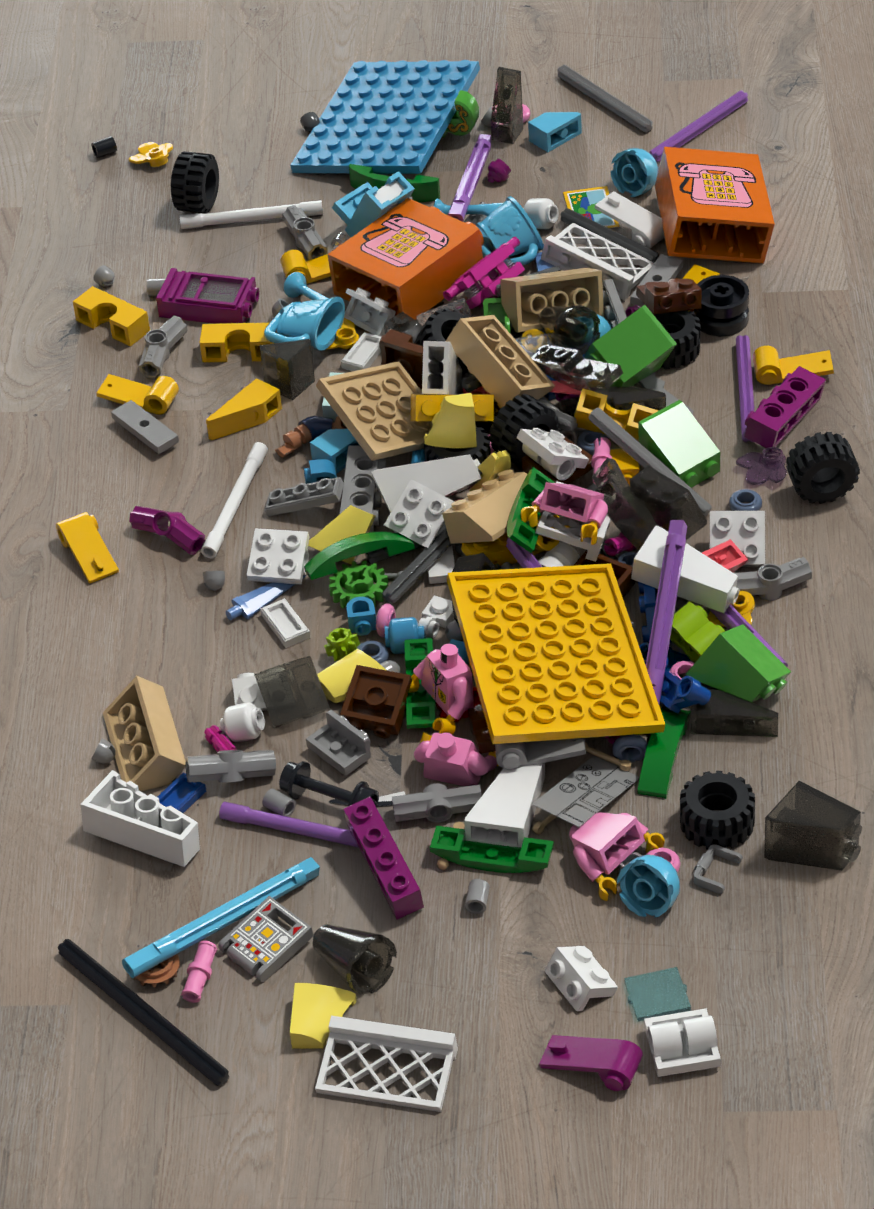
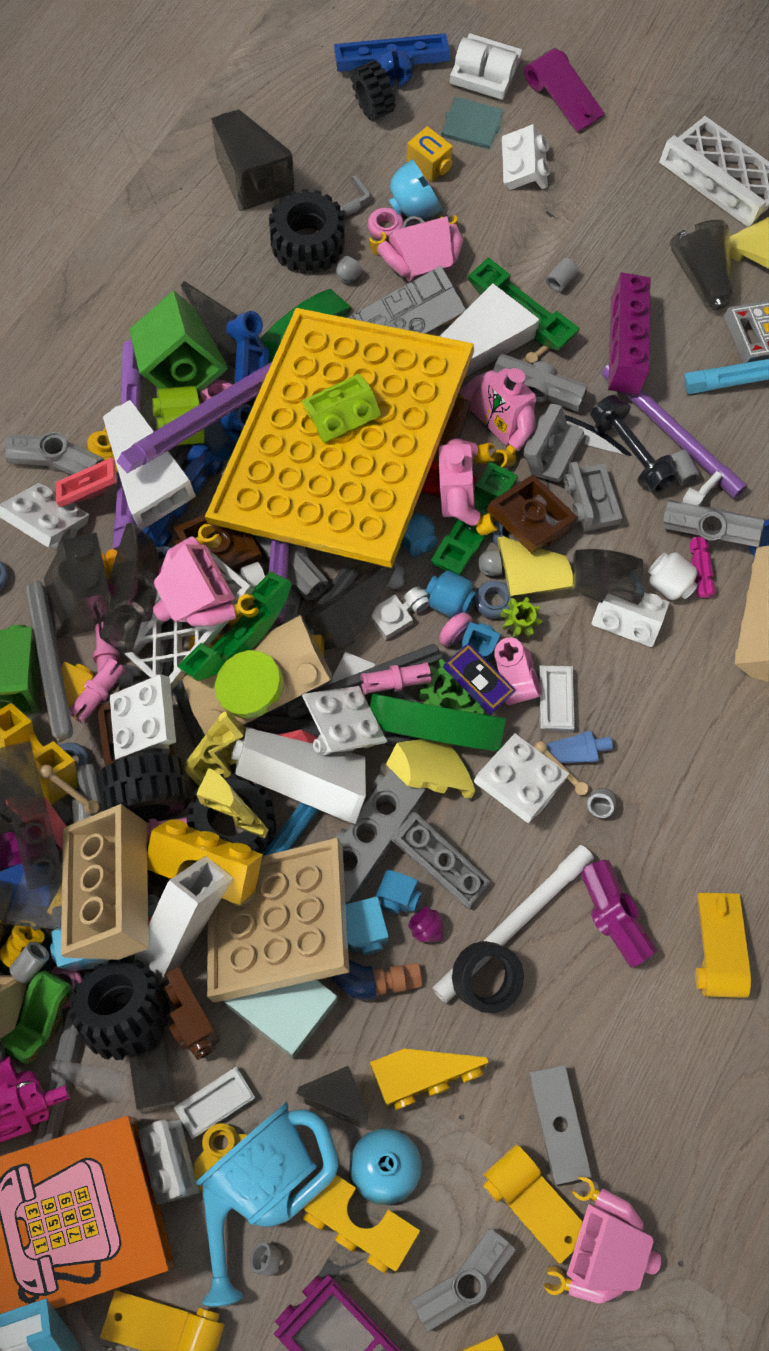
camera: 155 degrees left, 25 degrees up
none -> light grey hinge [10,942,49,983]
none -> tan hinge [39,765,100,815]
none -> lime tile [215,650,284,719]
none -> lime bracket [301,373,381,442]
none -> blue plate [334,33,450,88]
none -> light grey hinge [336,256,363,283]
none -> medium azure cylinder [349,1128,422,1206]
none -> black tyre [351,60,396,120]
none -> bright pink pin [360,662,431,695]
none -> yellow brick [406,126,453,182]
none -> magenta plate [408,907,444,943]
none -> tile [443,643,516,715]
none -> black tyre [451,941,524,1014]
none -> bright pink piece [495,637,541,706]
none -> light grey bracket [524,403,584,482]
none -> tan hinge [534,741,589,795]
none -> bright pink torso [544,1176,661,1304]
none -> white hand [682,471,722,506]

